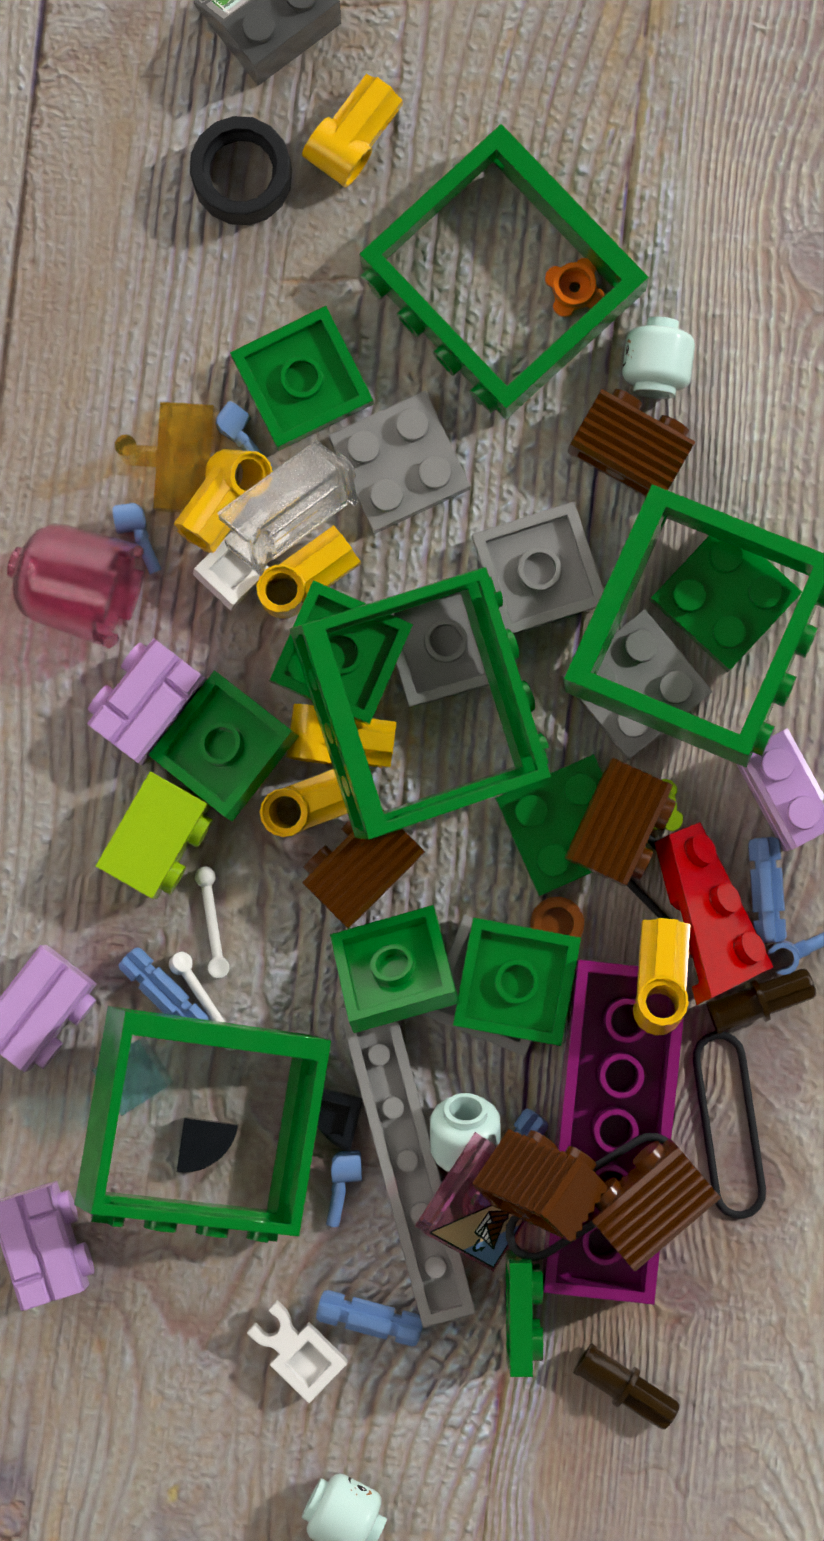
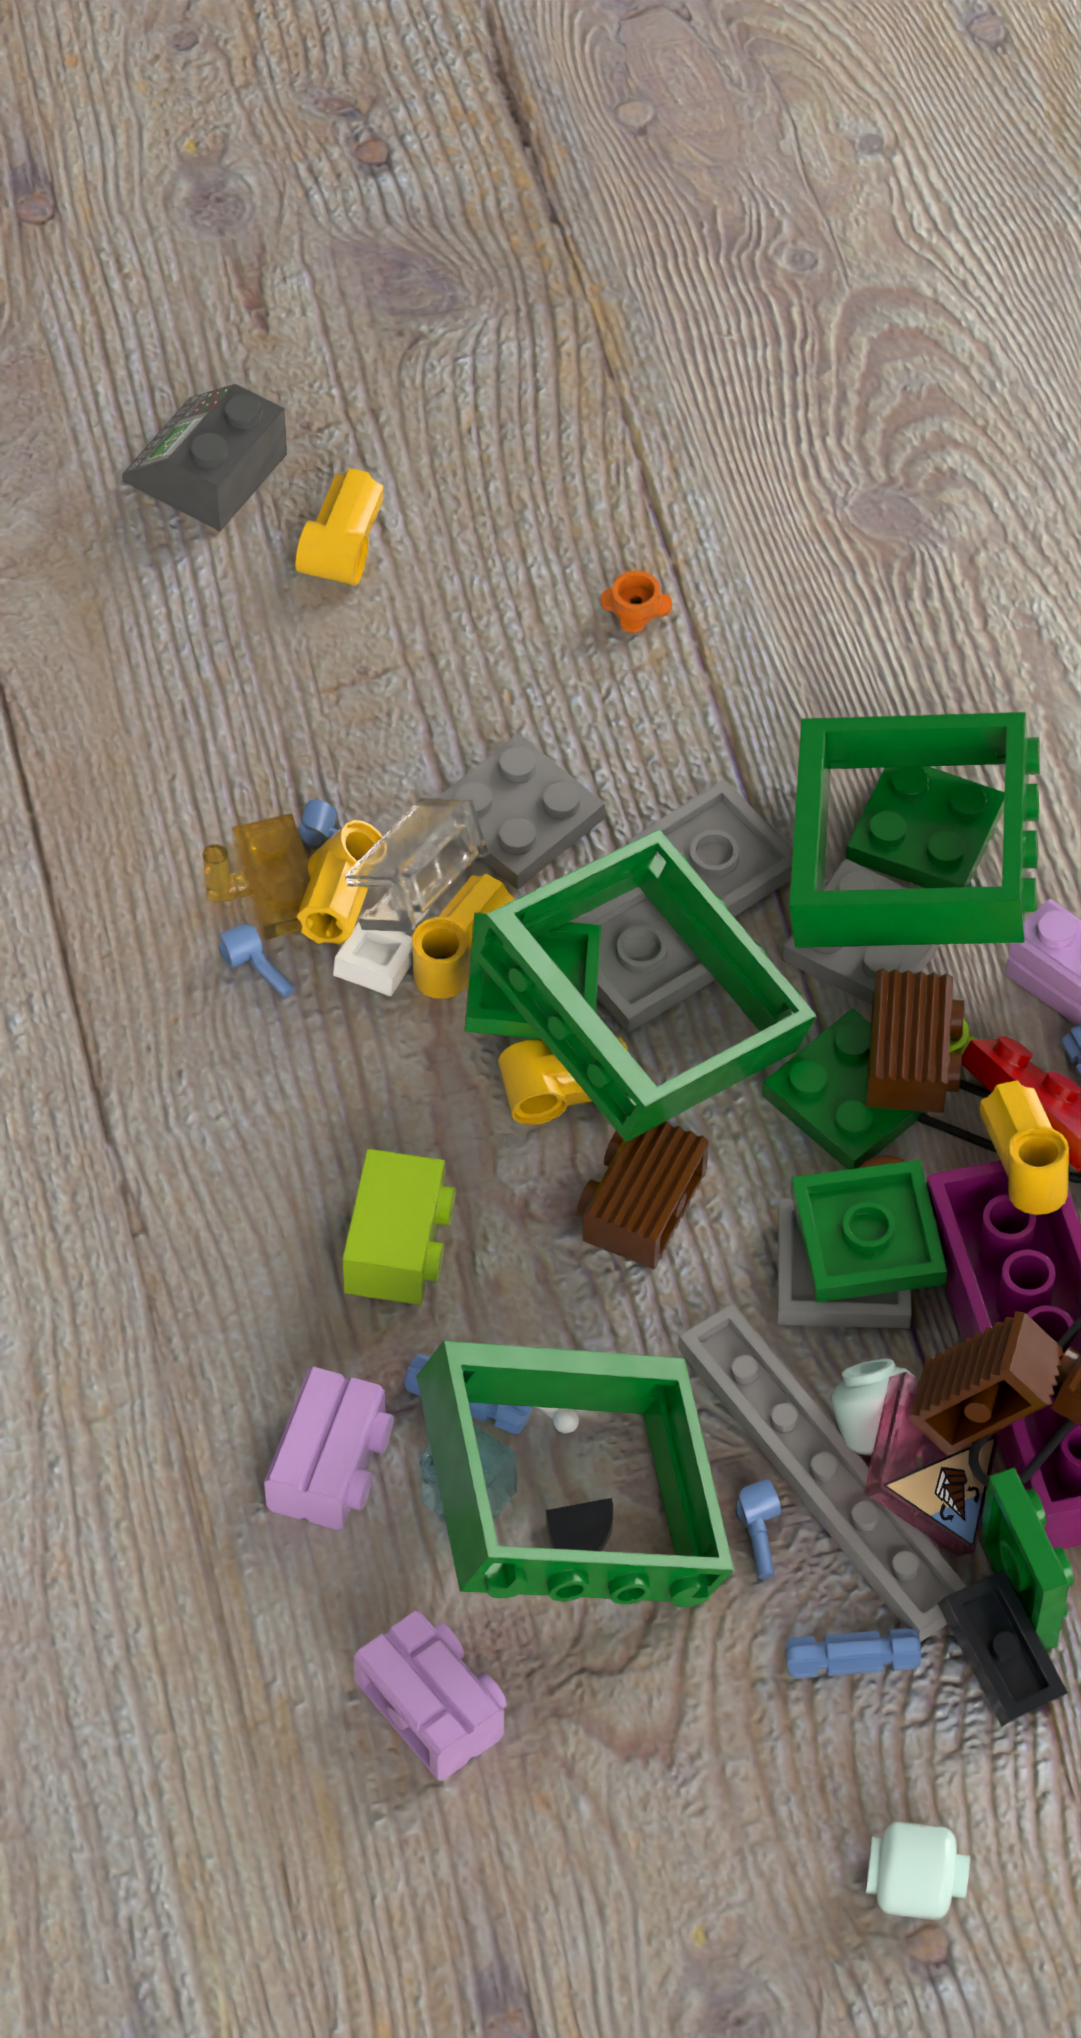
camera: 20 degrees left, 30 degrees down
clear pink cylinder [7,523,144,649] -> none
lavender brick [87,638,207,766] -> none
green plate [149,670,299,822] -> none
black tyre [190,116,292,225] -> none
white hinge [194,866,230,978] -> none
green plate [230,305,374,451] -> none
white plate [247,1300,348,1403] -> none
yellow piece [260,769,348,837] -> none
black tile [317,1088,363,1151] -> none
green plate [330,905,459,1033] -> none
green window [359,124,649,420] -> none
reddish brown brick [567,388,695,498] -> none
light aqua head [622,317,695,399] -> none
none -> black plate [937,1570,1068,1727]

